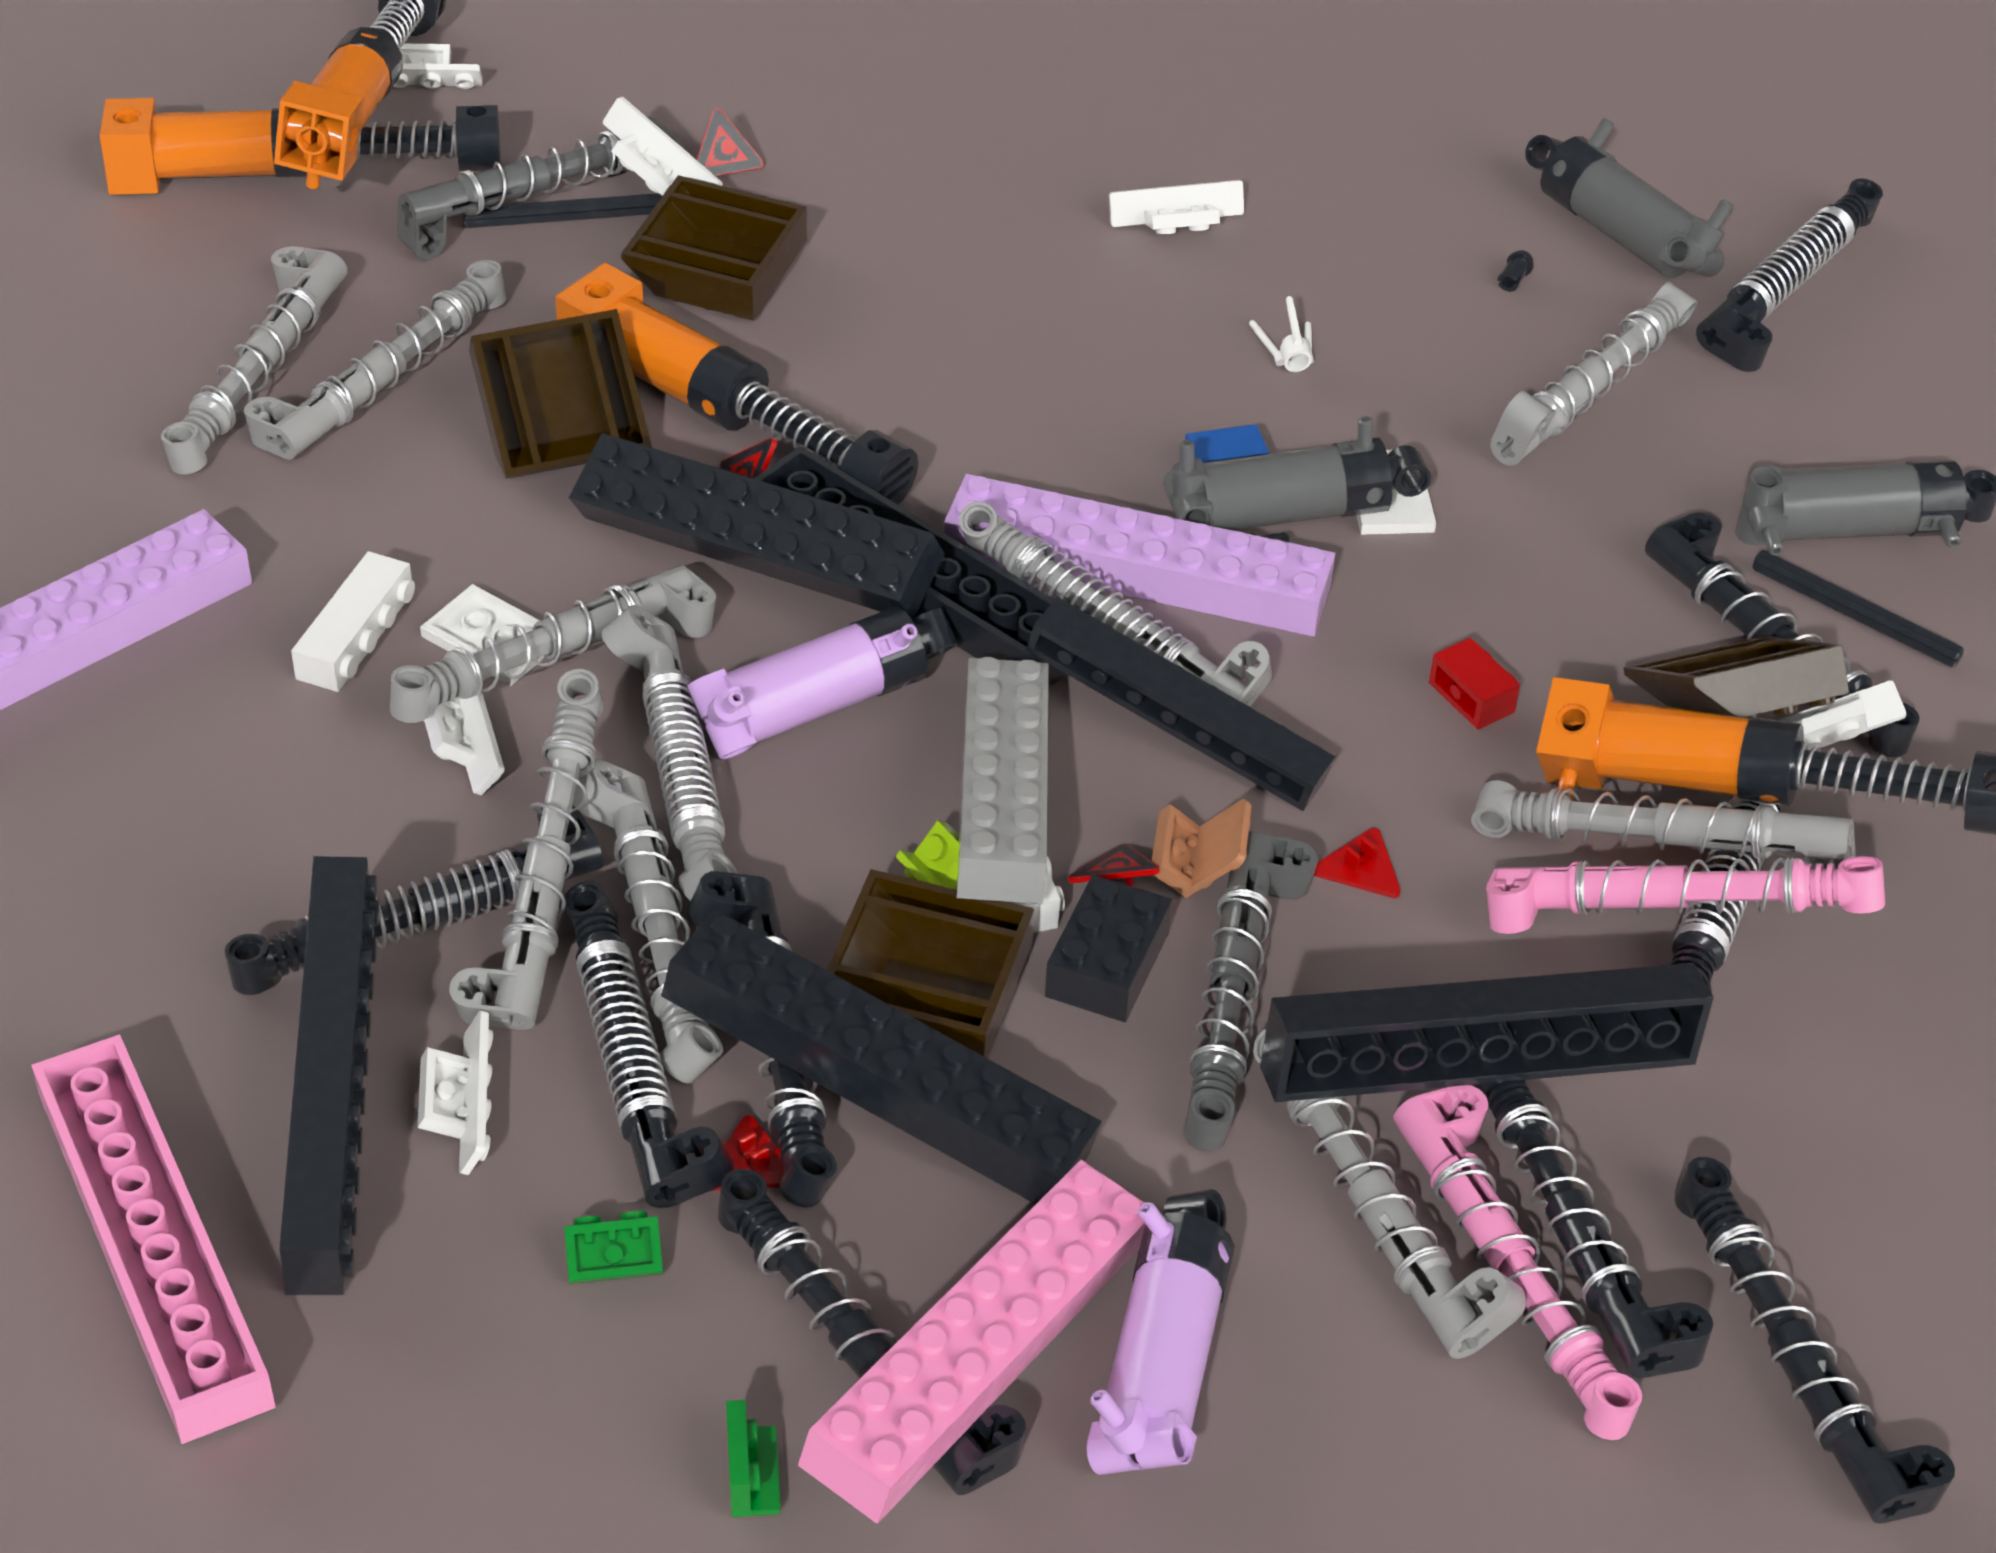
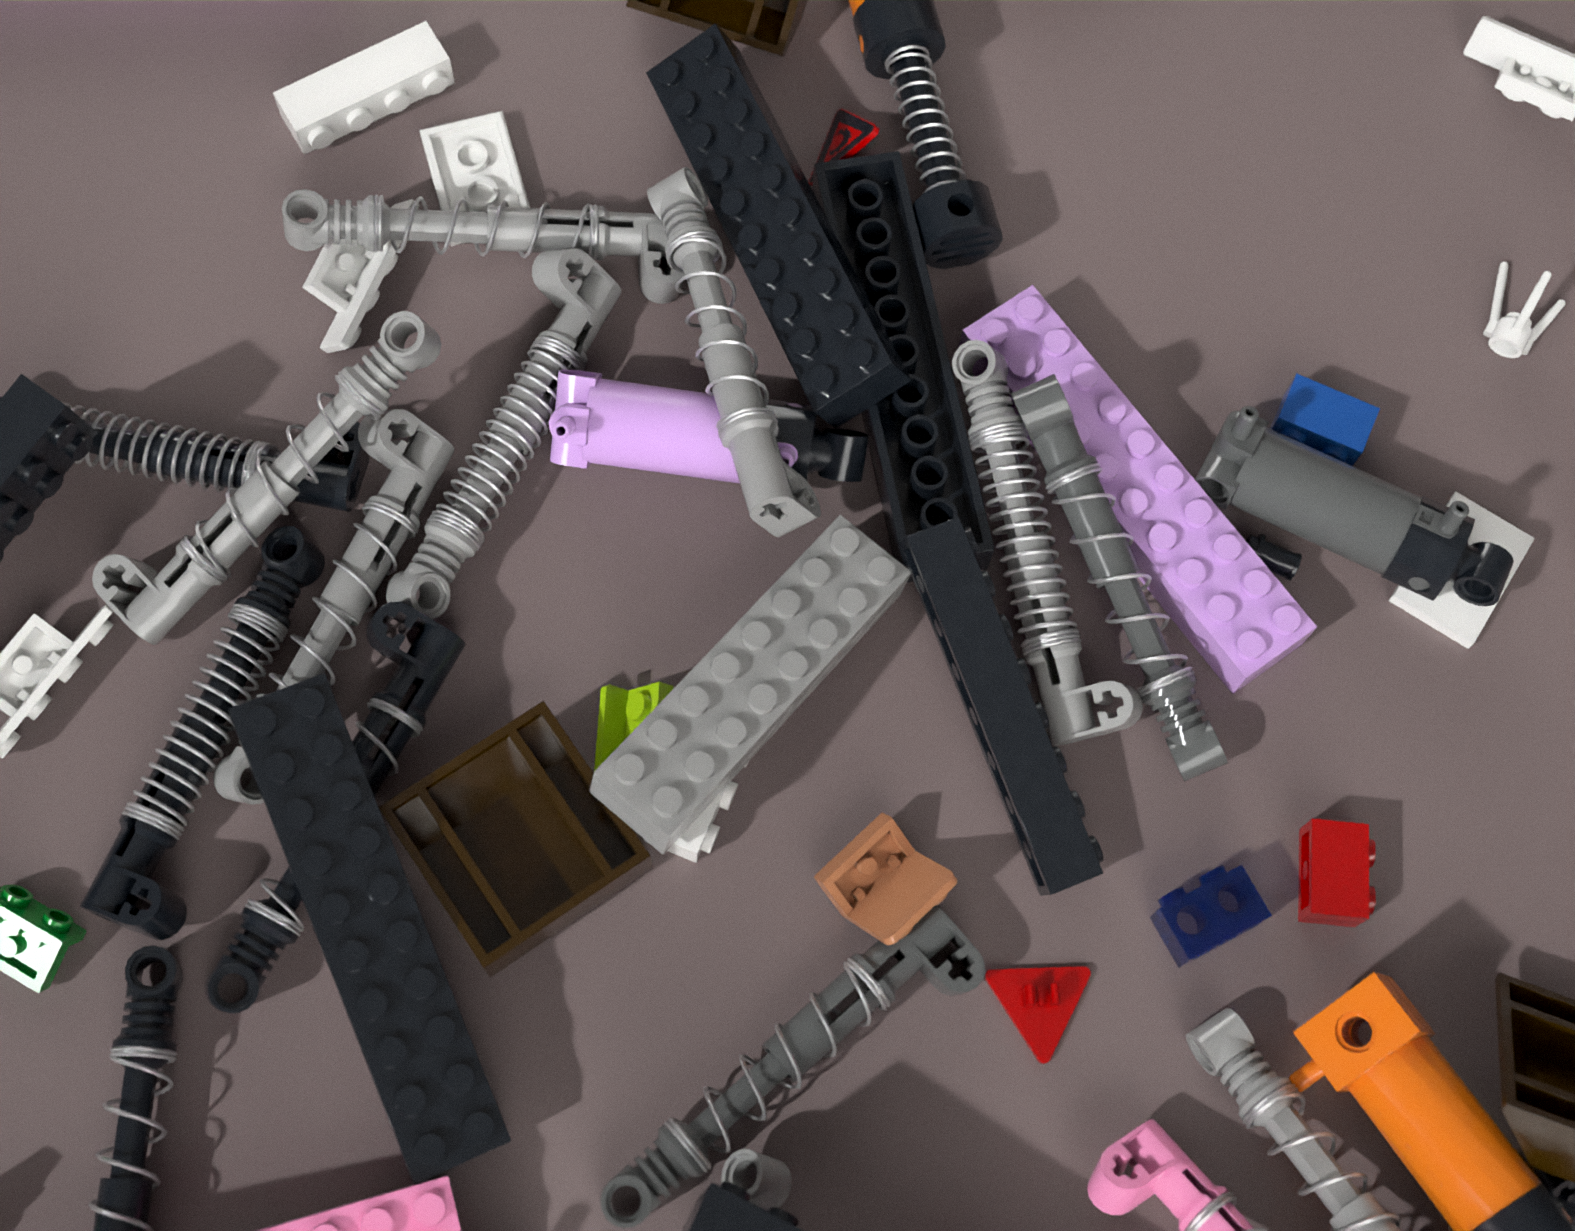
camera: 35 degrees right, 25 degrees up
red piece [711,1115,784,1191] -> none
black brick [1045,874,1172,1023] -> none
piece [1068,844,1160,887] -> none
none -> light grey piece [647,167,821,538]
none -> dark grey piece [1011,374,1228,782]
none -> clear blue brick [1150,865,1272,968]

